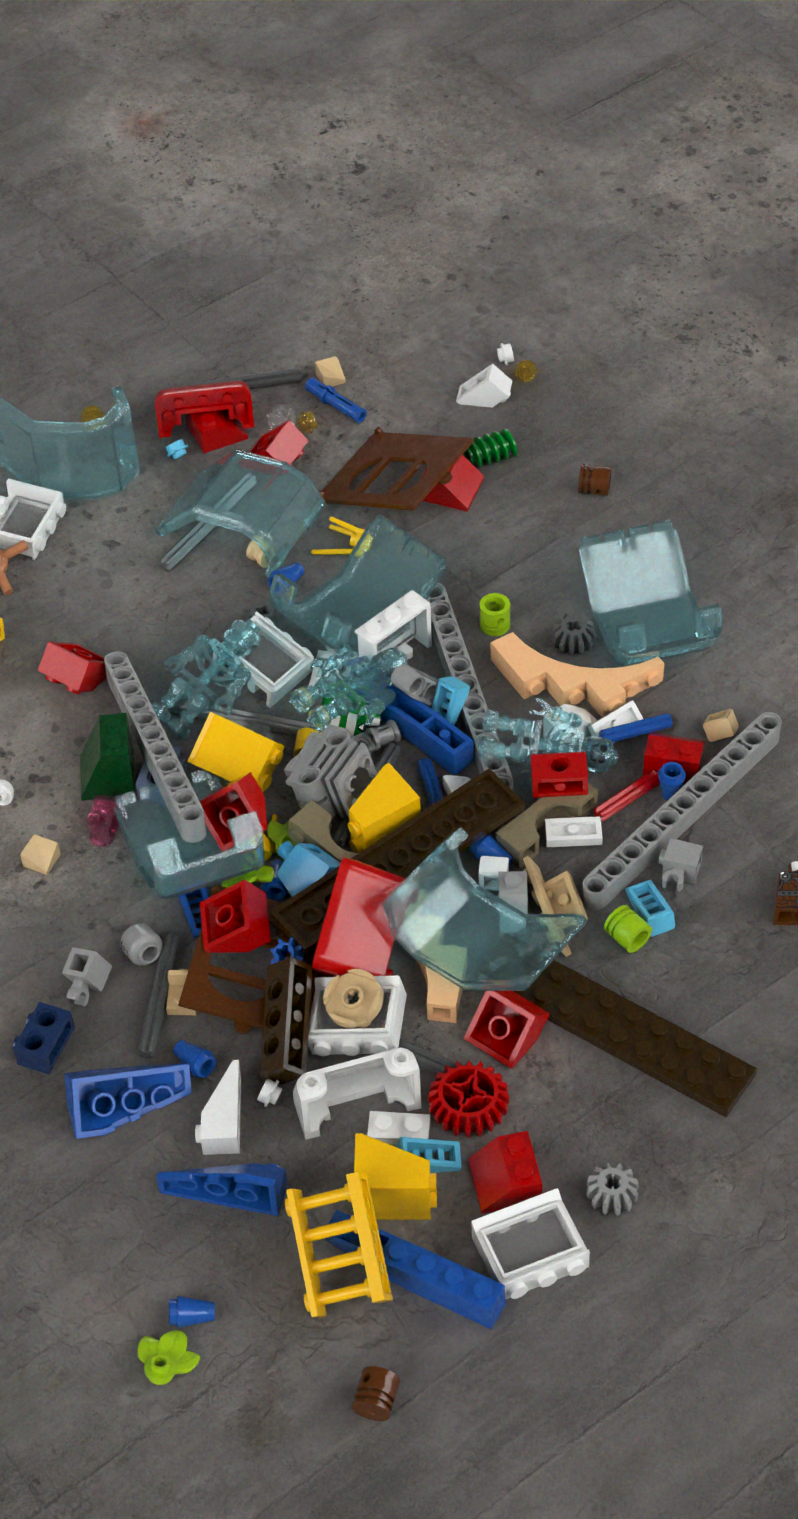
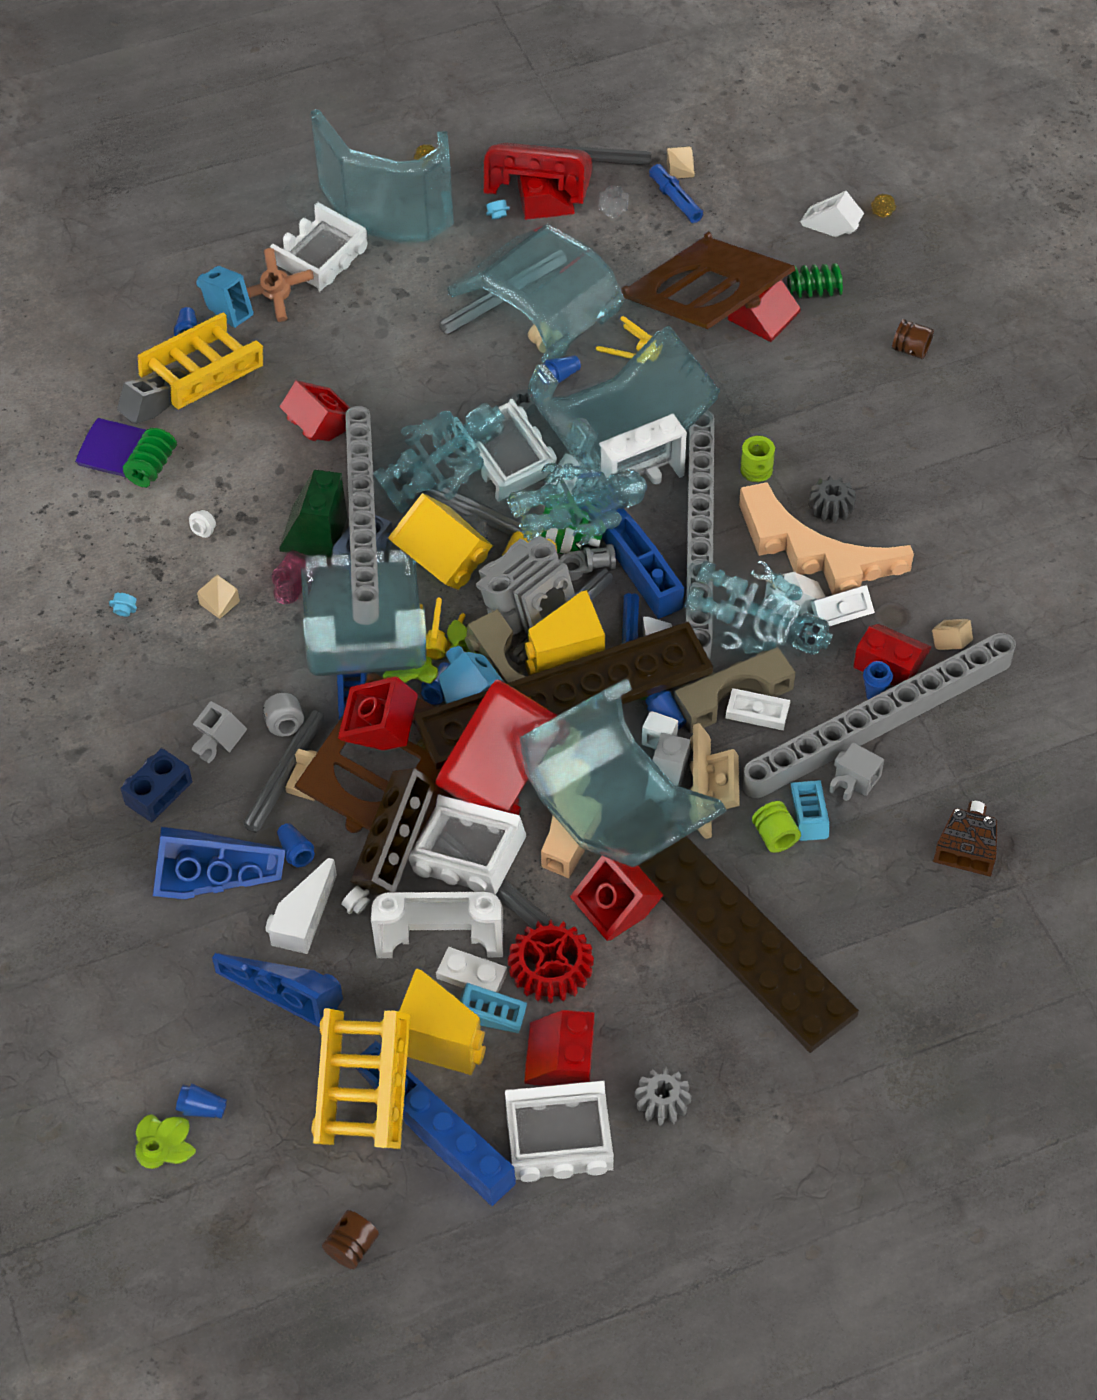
camera: 15 degrees right, 5 degrees up
red slope [199,772,267,852] -> none
slope [239,420,308,479] -> none
blue gear [270,937,307,964] -> none
clear yellow plate [298,410,318,433] -> none
tan plate [323,969,384,1029] -> none
light grey beam [391,664,450,710] -> none
medium azure slope [432,676,470,725] -> none
white plate [497,343,514,366] -> none
red brick [531,752,588,798] -> none
clear light blue windscreen [578,519,722,667] -> none
red axle [593,770,660,822] -> none
blue axle [599,713,673,744] -> none

